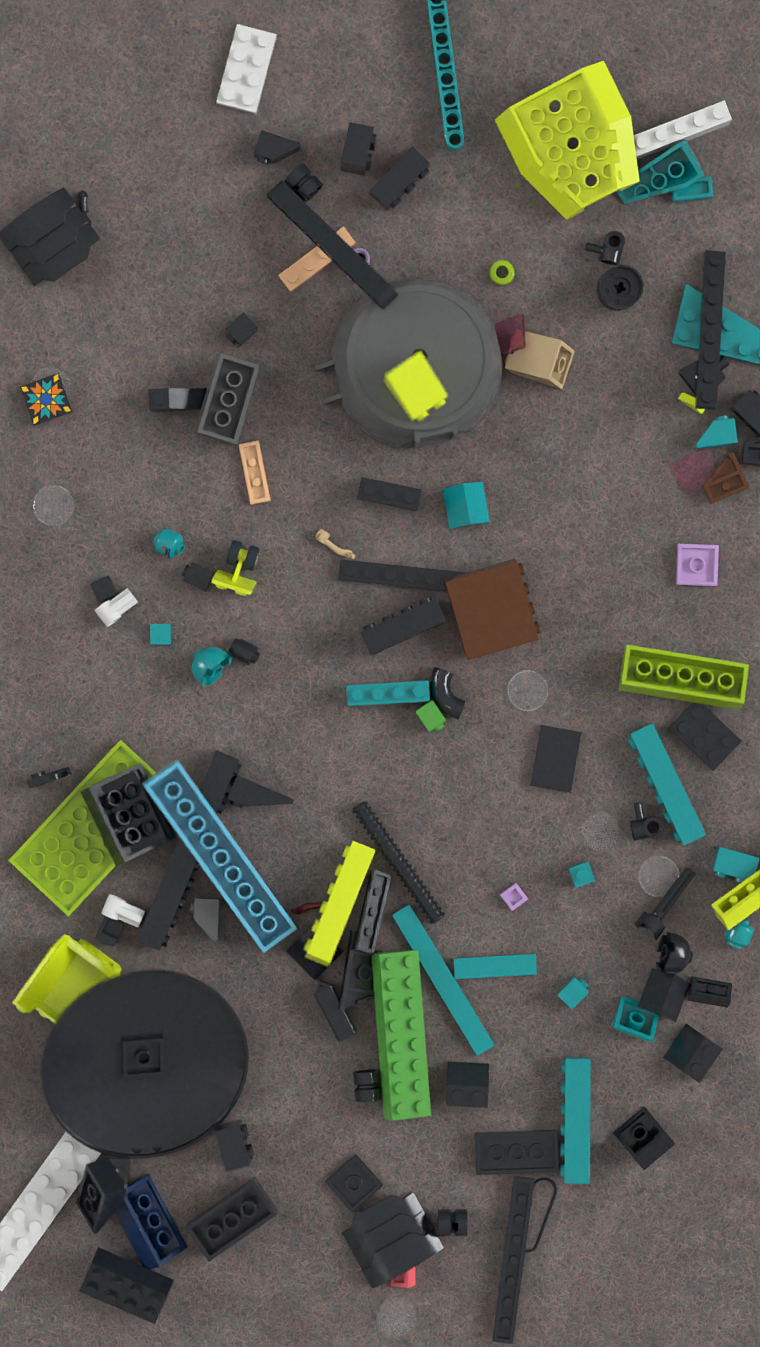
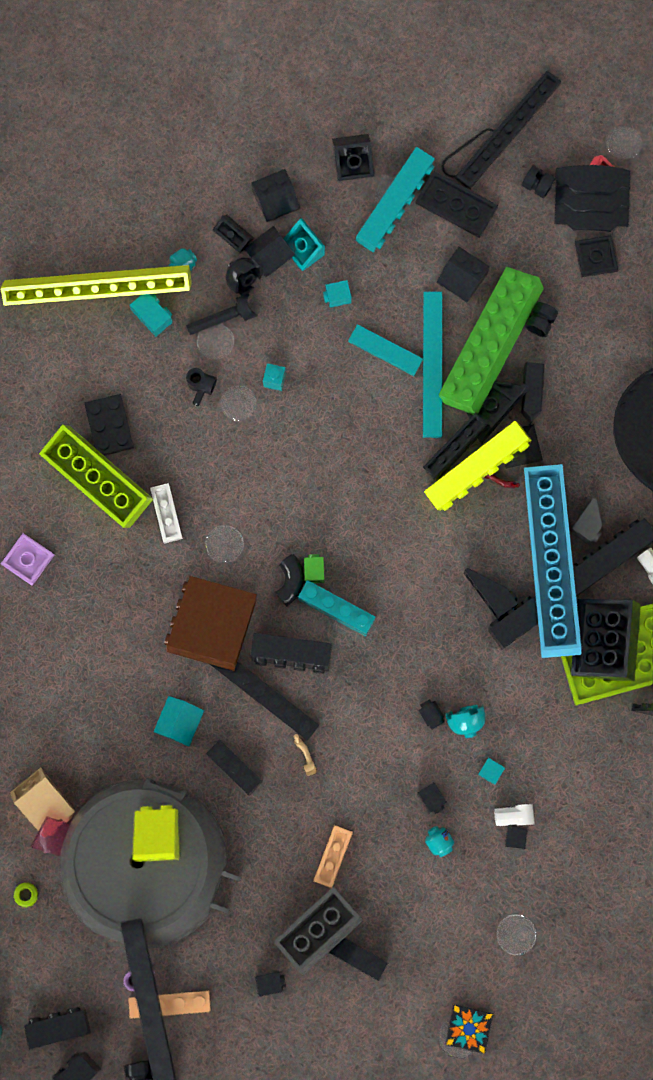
camera: 145 degrees left, 10 degrees down
neon yellow plate [211,540,260,596] -> none
black piece [352,801,445,924] -> none
lavender tile [500,883,528,911] -> none
black tile [530,725,582,793] -> none
teal brick [627,723,706,846] -> none
none -> white plate [150,483,183,544]

